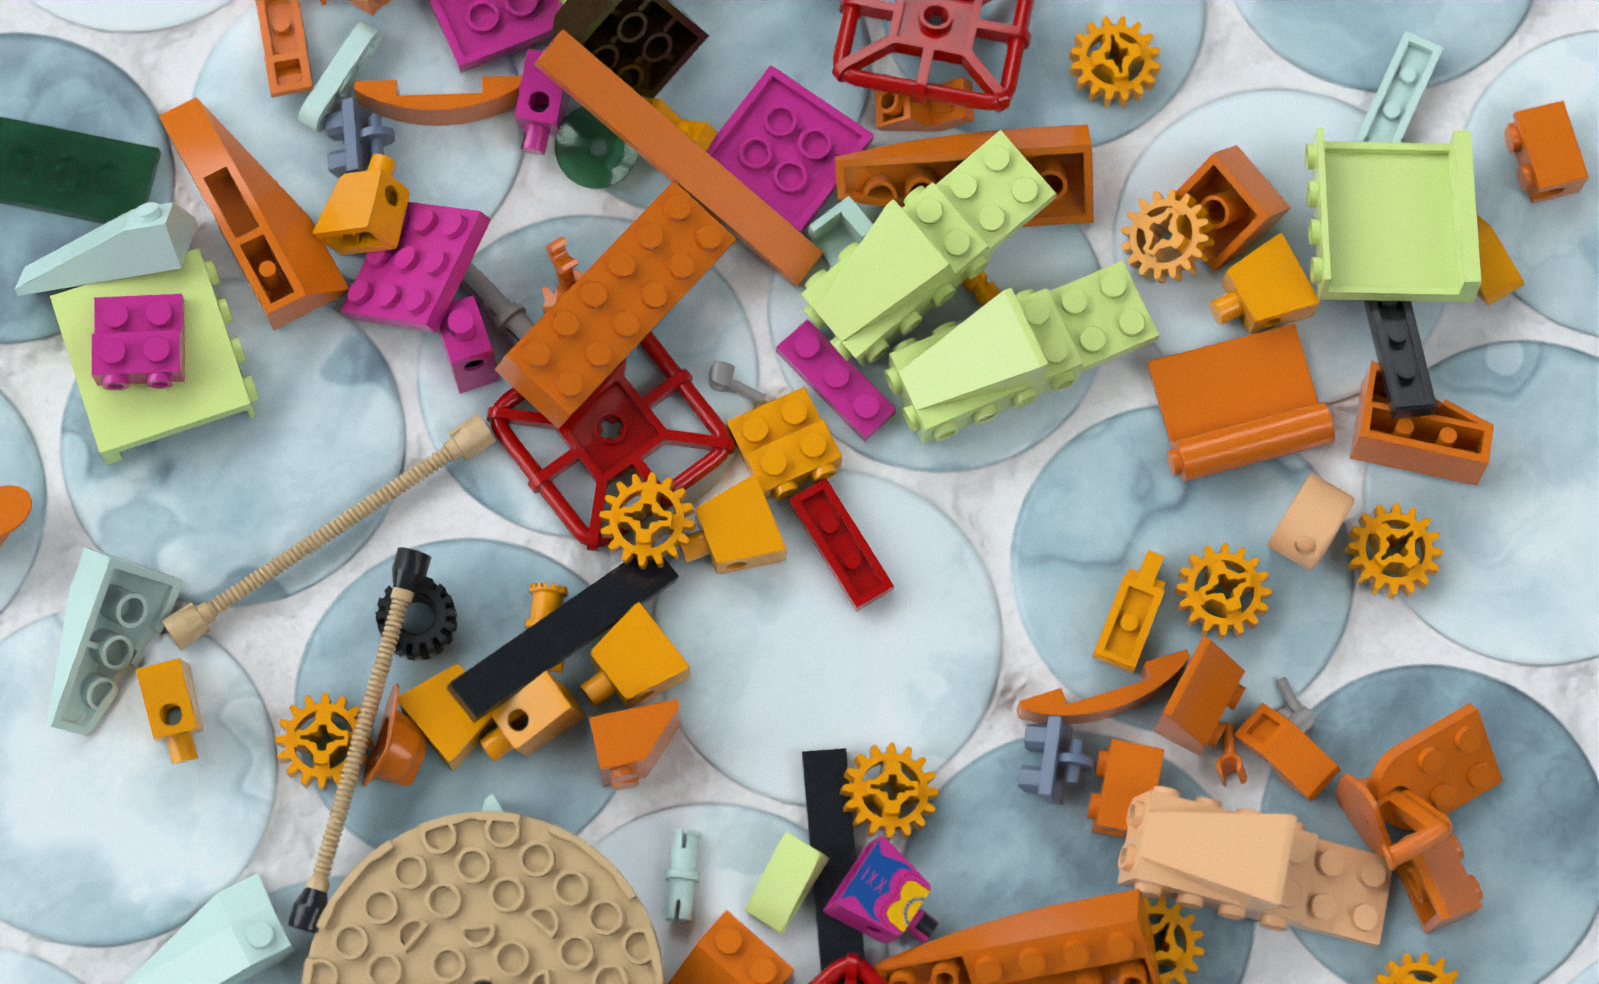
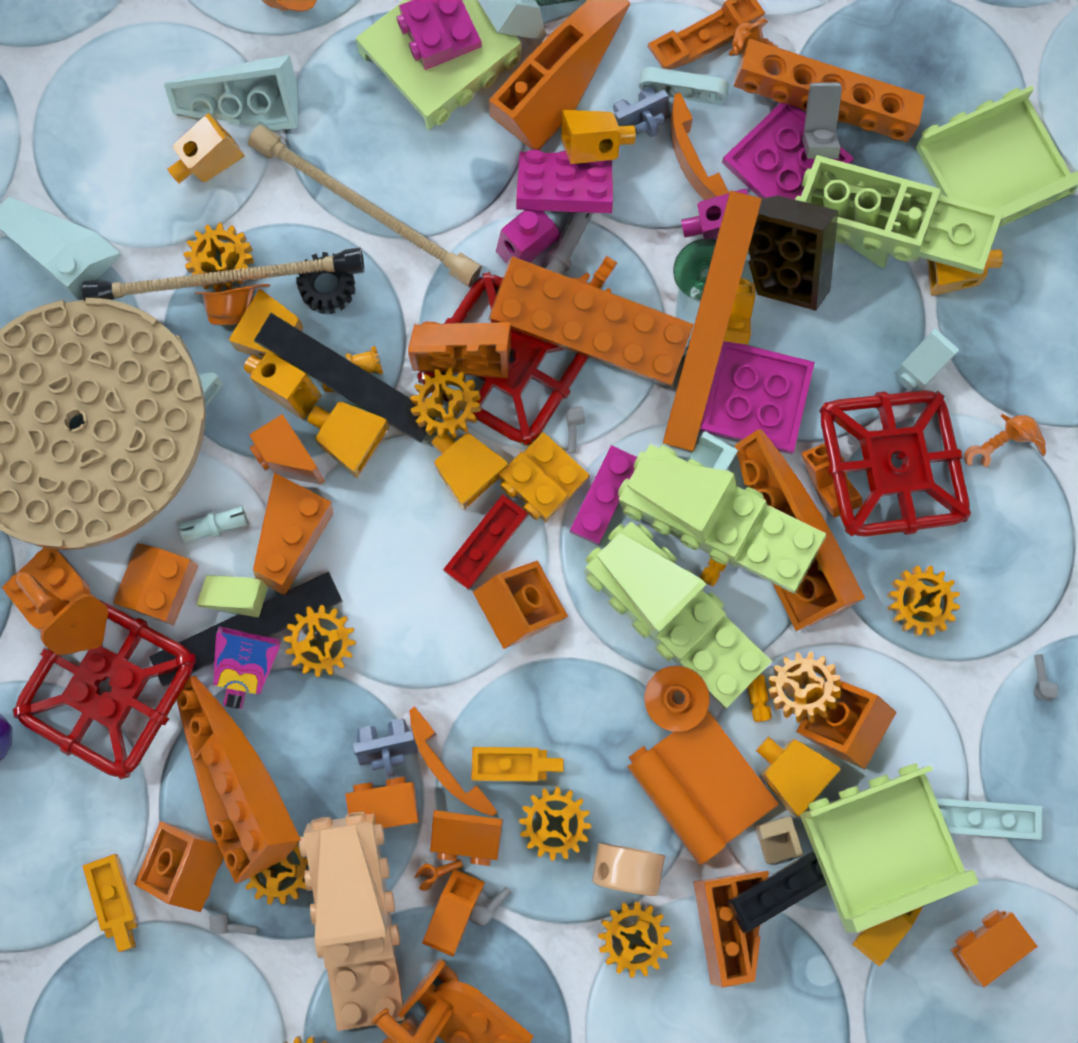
camera: 70 degrees right, 5 degrees up
none -> orange wedge [253,472,333,596]
none -> orange wedge [408,321,511,378]
none -> orange slope [473,560,569,649]
none -> orange dish [644,665,710,732]
none -> light orange axle [747,673,772,722]
none -> tan panel [755,816,803,864]

